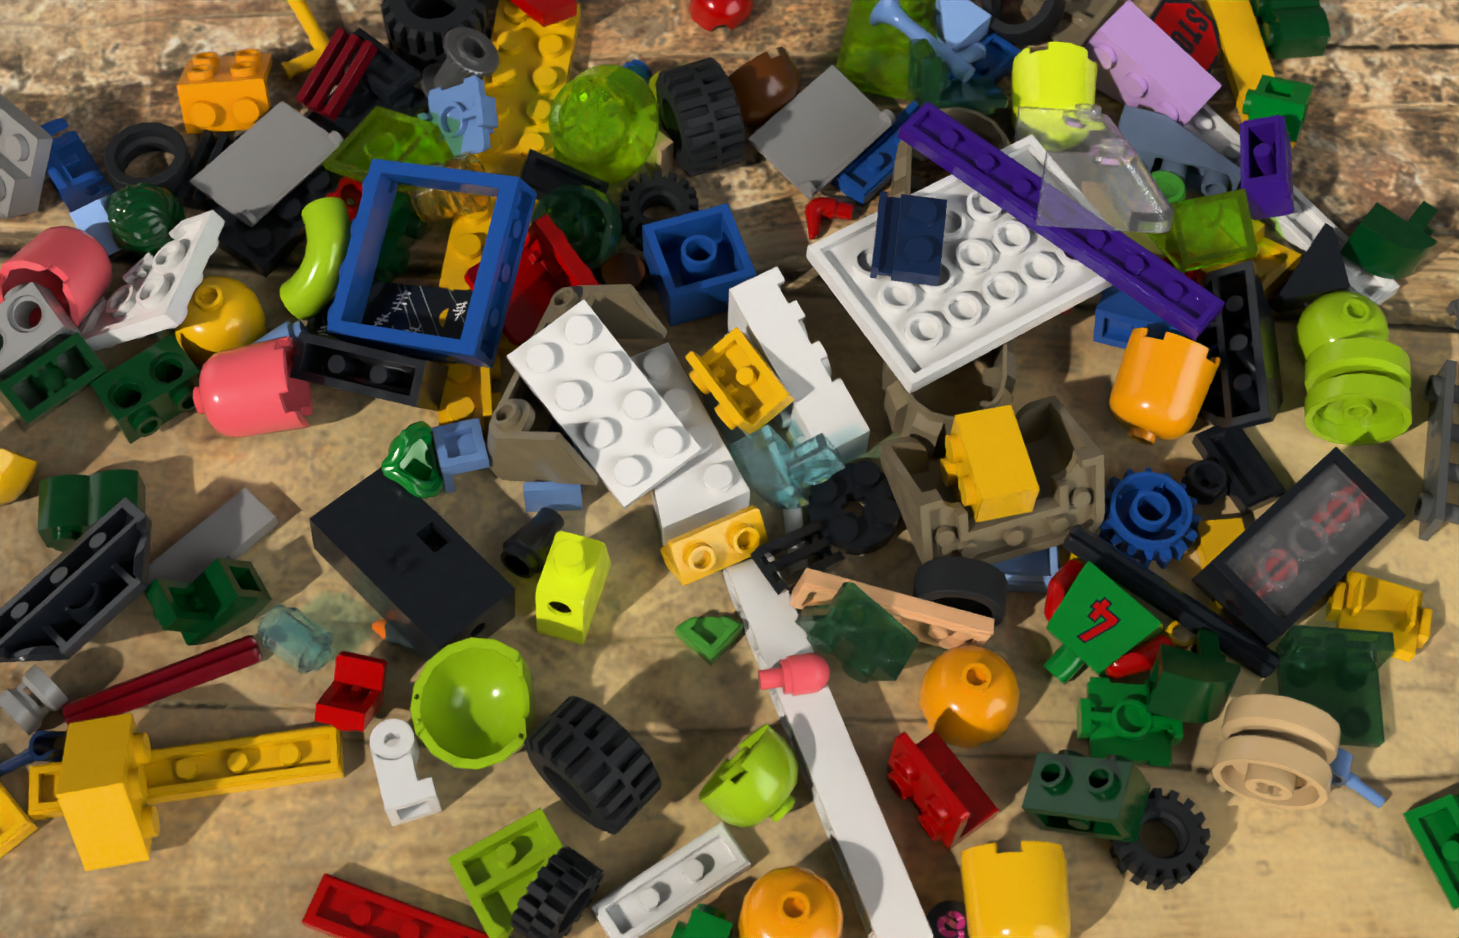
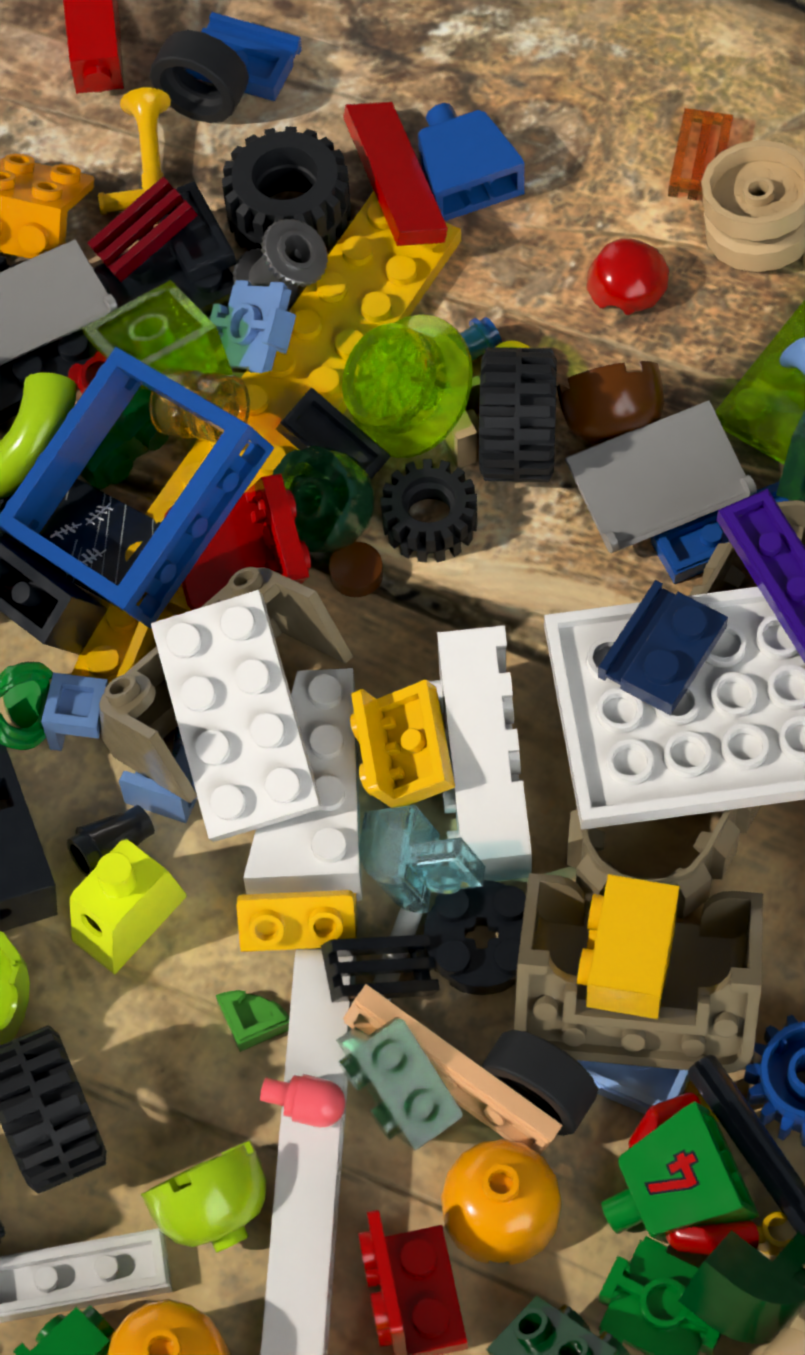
camera: 30 degrees right, 0 degrees up
blue brick [642,203,756,327] -> none
red animal [805,197,854,240] -> none

